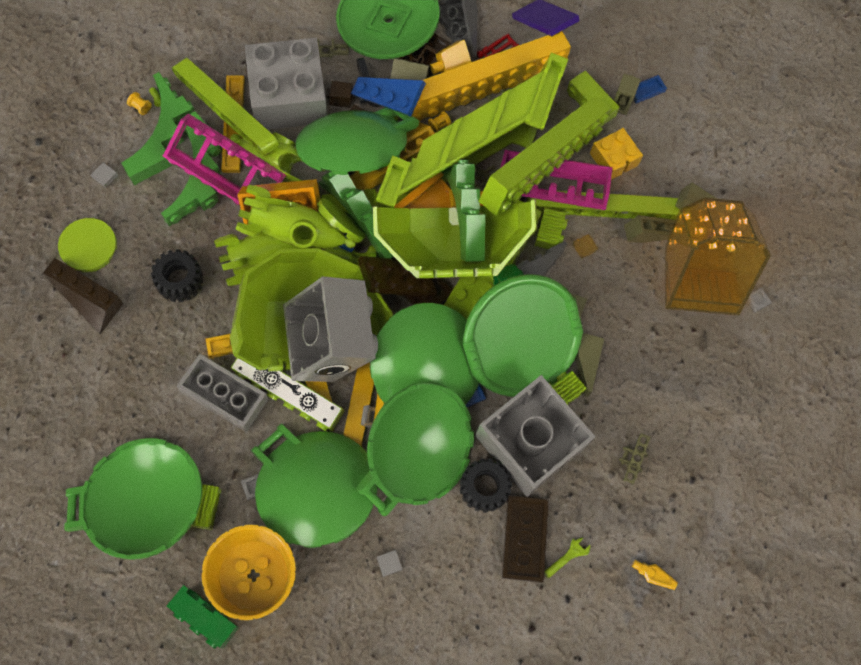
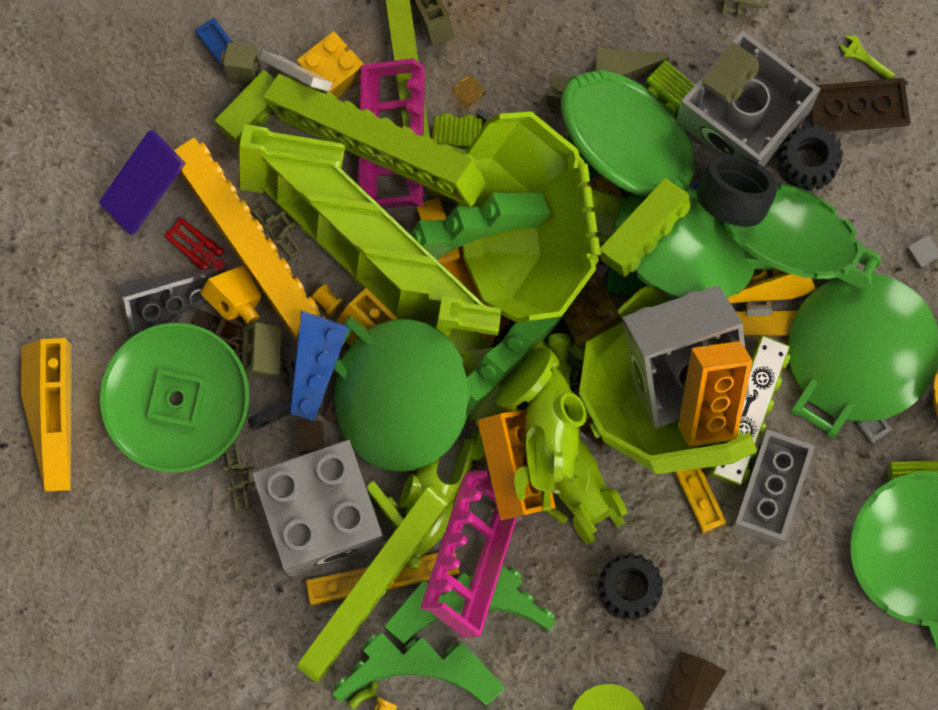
camera: 90 degrees left, 5 degrees up
none -> white tile [260,51,332,91]
none -> lime plate [367,481,404,530]
none -> lime brick [600,178,690,277]
none -> light orange brick [678,341,753,447]
none -> black tyre [696,154,777,227]
none -> olive brick [702,42,760,105]

